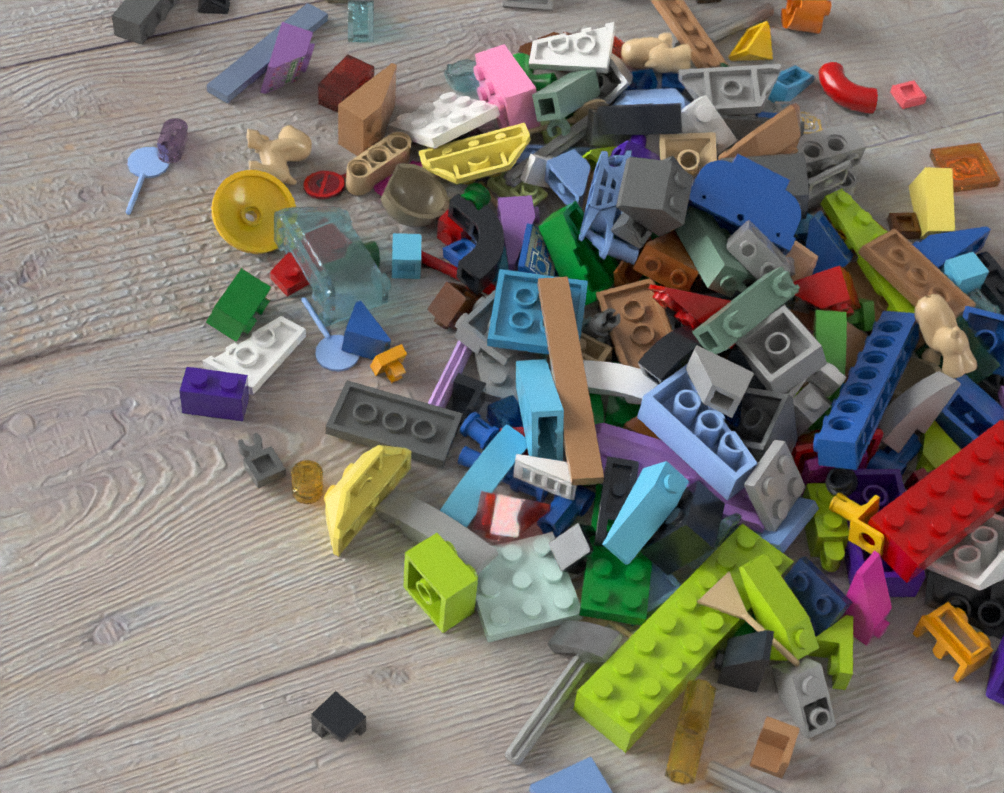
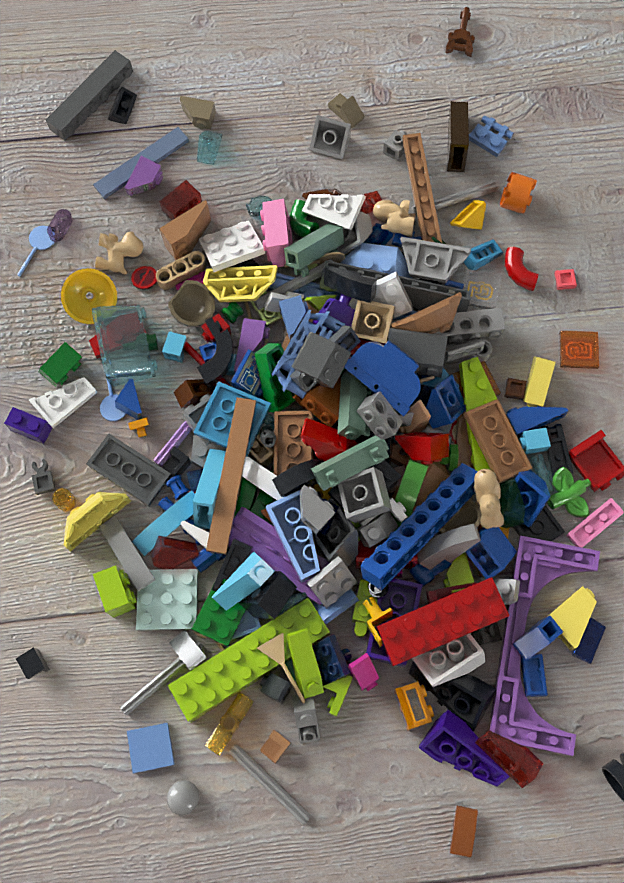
camera: 25 degrees right, 20 degrees up
panel [548,523,596,575] -> none

